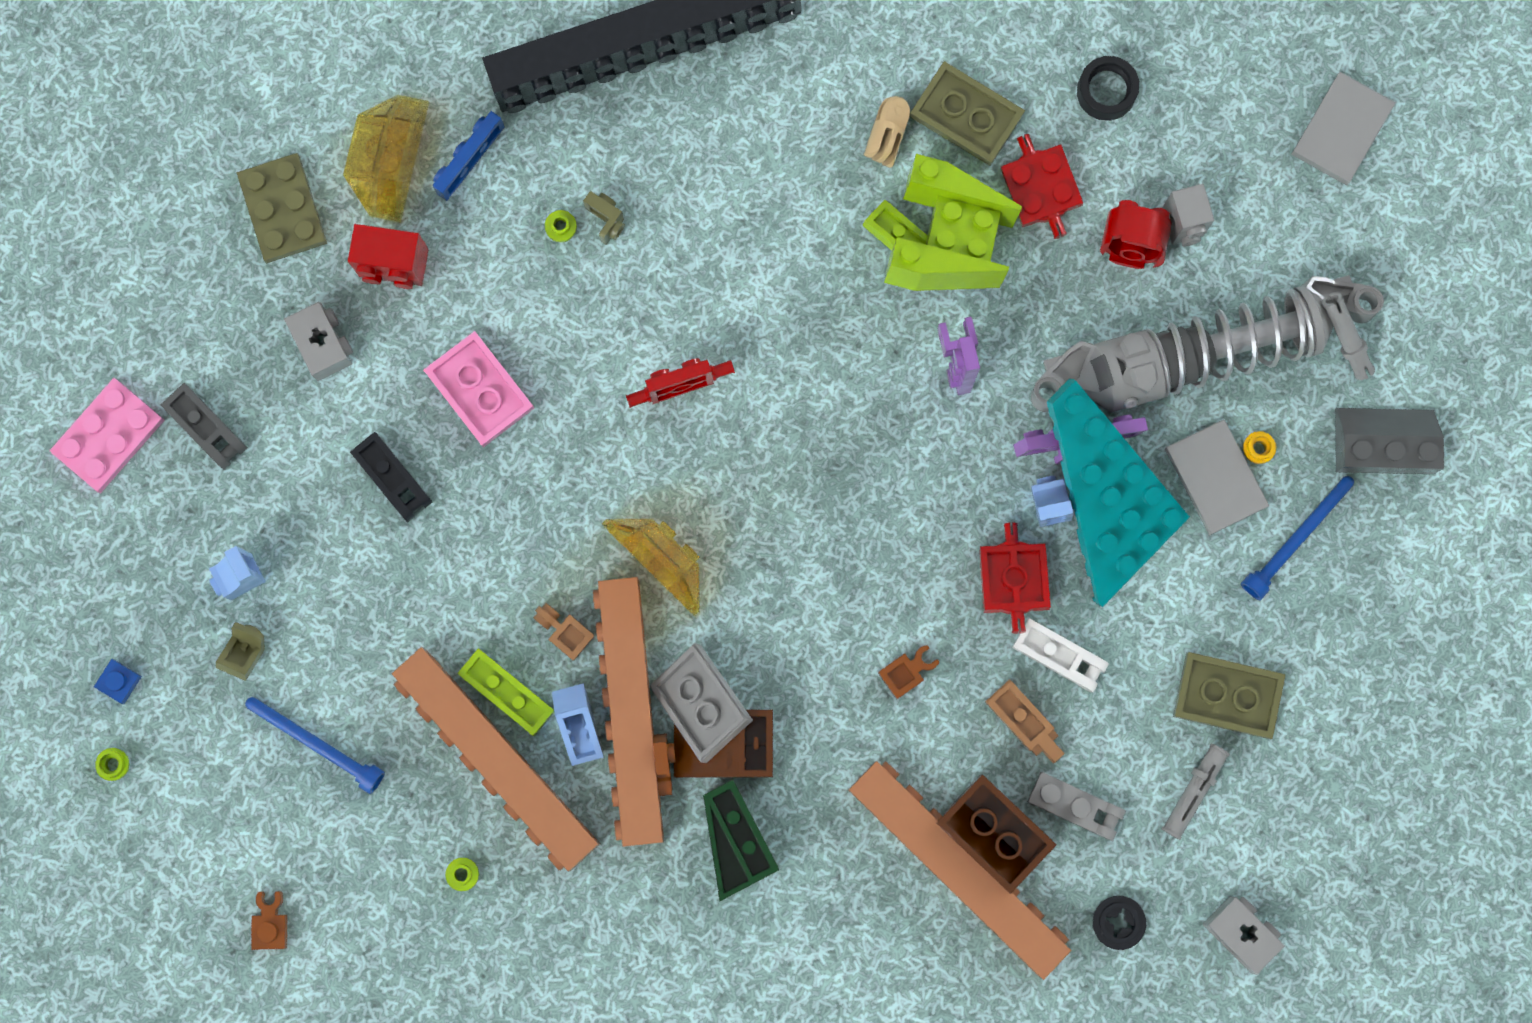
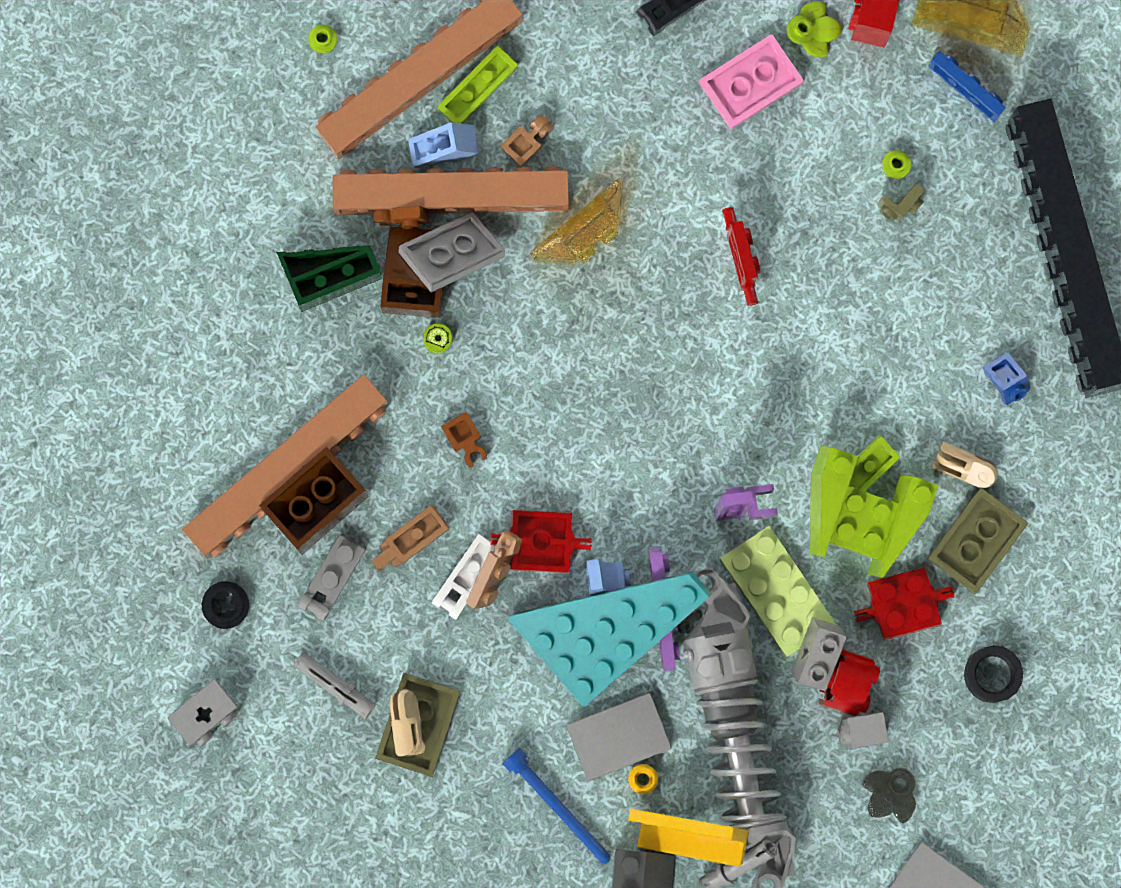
camera: 85 degrees right, 0 degrees up
none -> tan arm [390,689,425,756]
none -> tile [423,324,452,354]
none -> medium nougat hinge [466,531,522,609]
none -> yellow panel [628,809,749,867]
none -> yellowish green plate [720,526,836,658]
none -> lime plate [787,1,843,57]
none -> light grey brick [791,617,847,692]
none -> clear smoke plate [861,768,916,824]
none -> bracket [983,352,1030,405]

